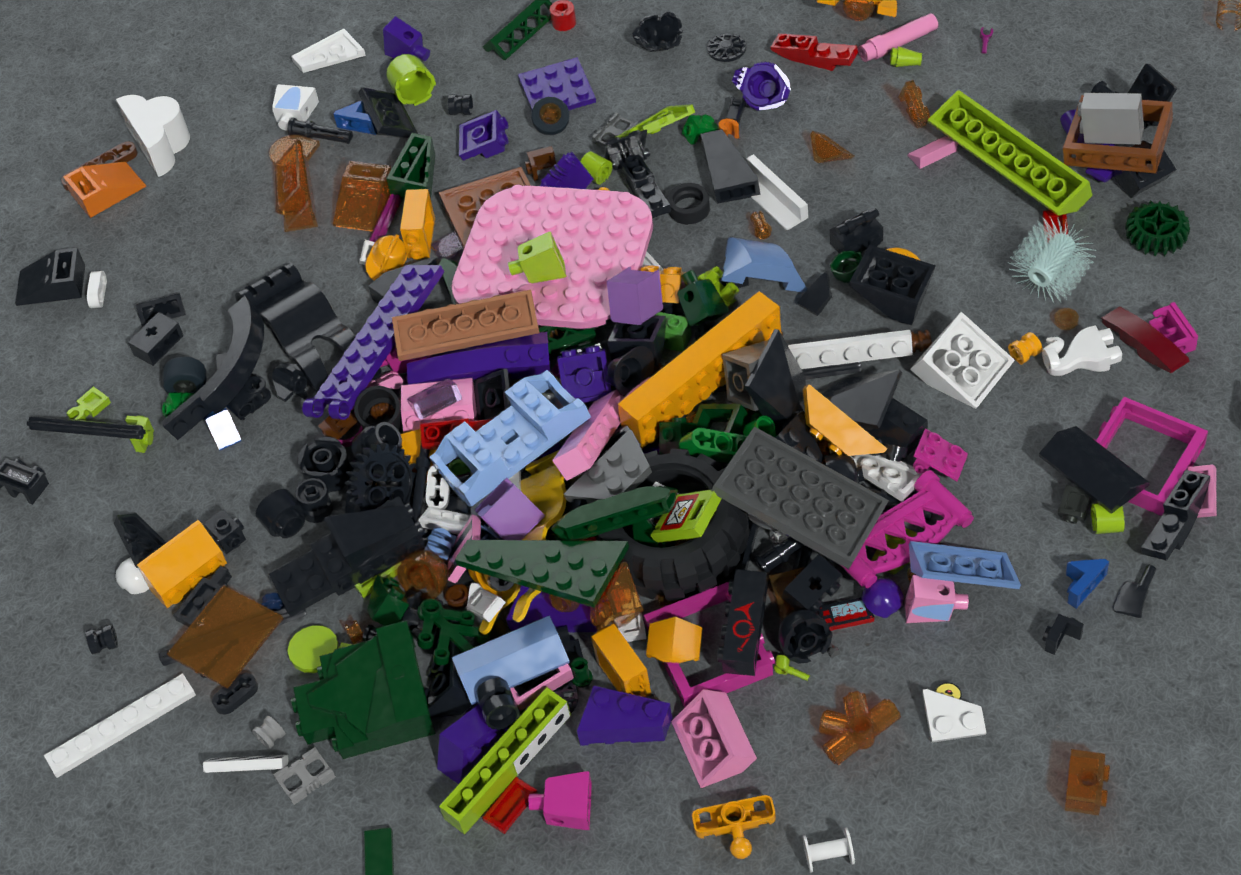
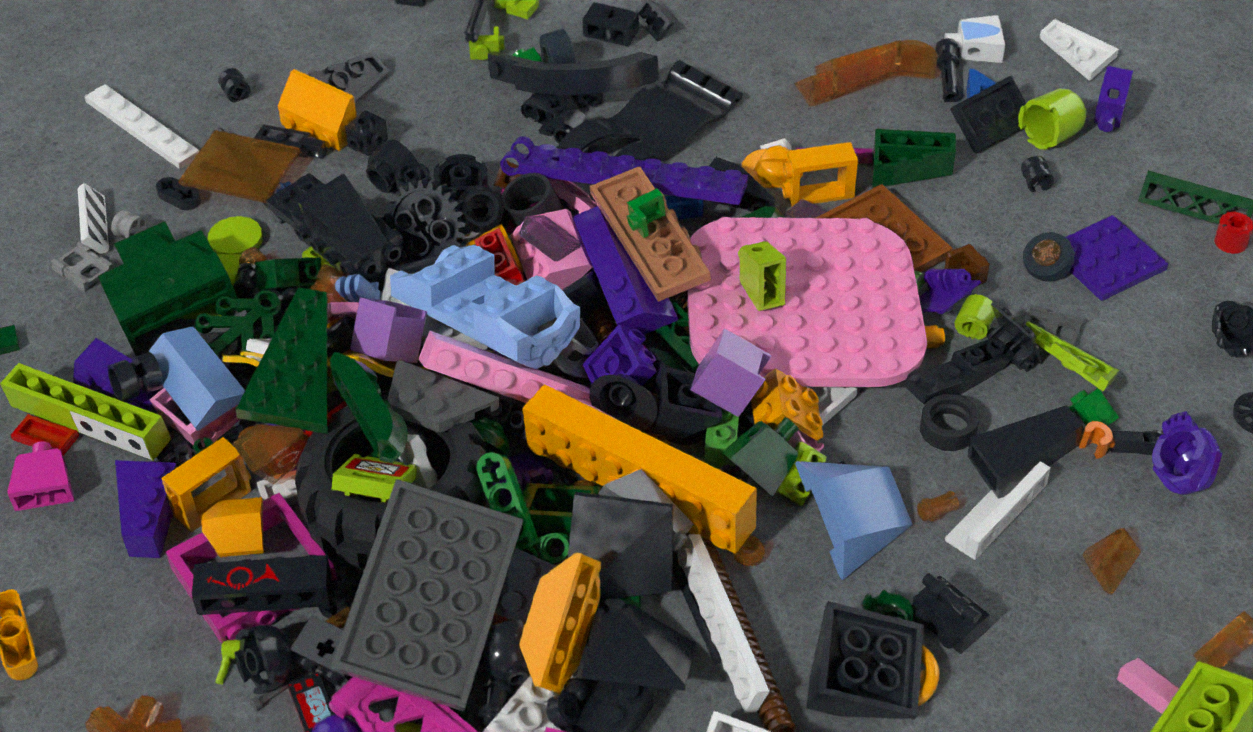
camera: 70 degrees right, 5 degrees down
slope [204,408,242,451] -> none
clear orange slope [333,161,391,231] -> none
dark purple plate [459,110,509,161] -> none
dark green bracket [659,418,696,455] -> none
bright pink slope [671,689,757,788] -> none
black slope [797,272,833,316] -> none
none -> green bracket [627,188,666,238]

